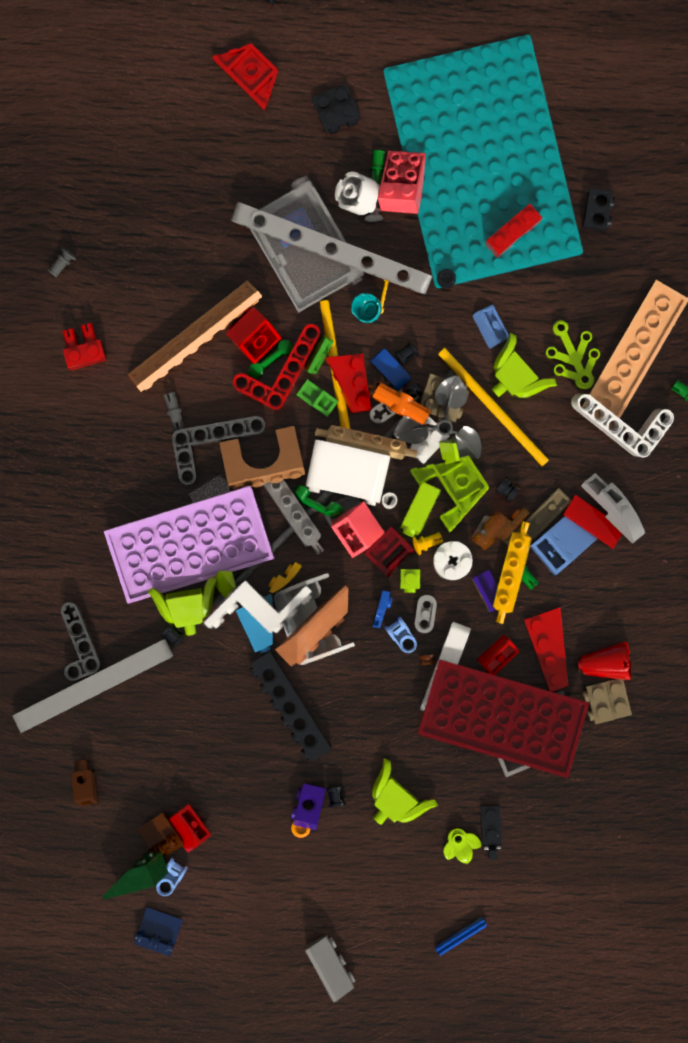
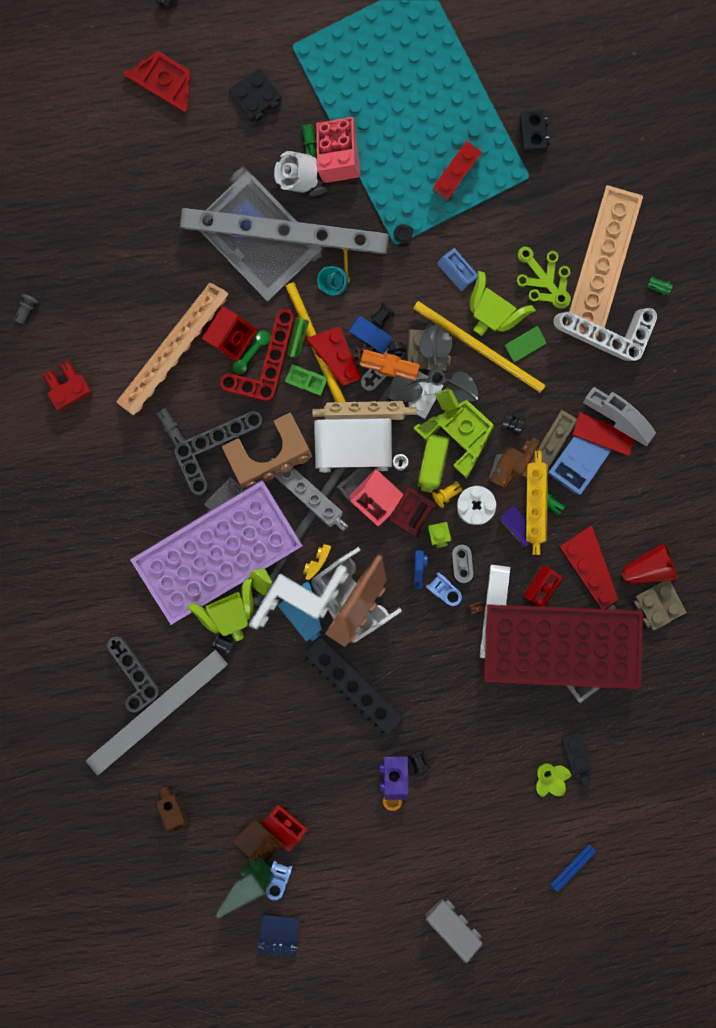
camera: 10 degrees left, 0 degrees up
green bar [294,485,344,517] -> none
lime torso [372,759,438,825] -> none
none -> bright green slope [504,326,547,363]

